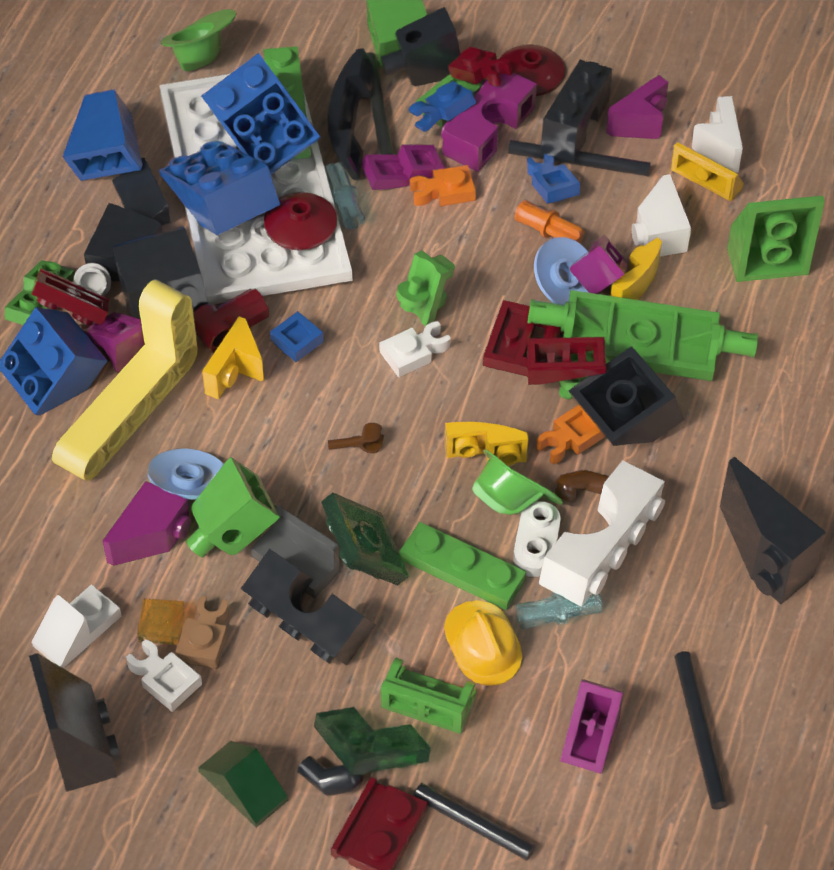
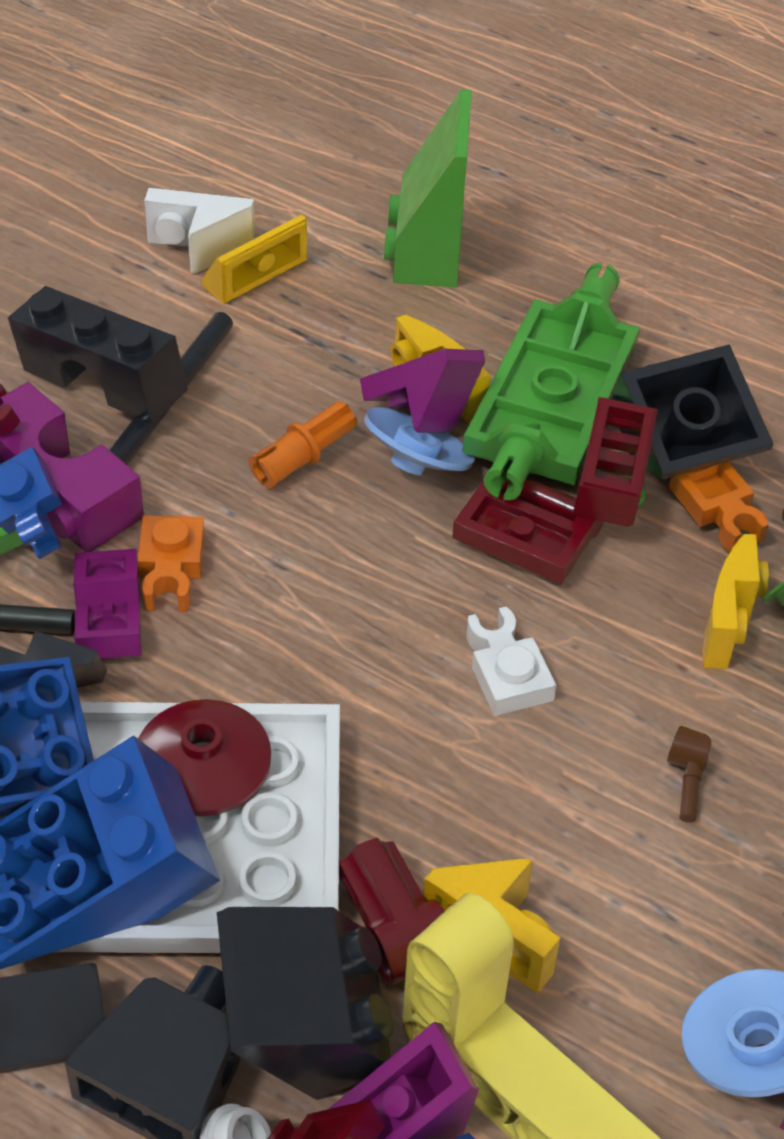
camera: 80 degrees left, 5 degrees down
blue plate [270,311,324,362] -> none
clear light blue axle [325,162,365,229] -> none
bright green hips [396,250,455,326] -> none
blue plate [527,154,580,204] -> none
magenta slope [606,75,669,139] -> none
white slope [631,174,691,257] -> none

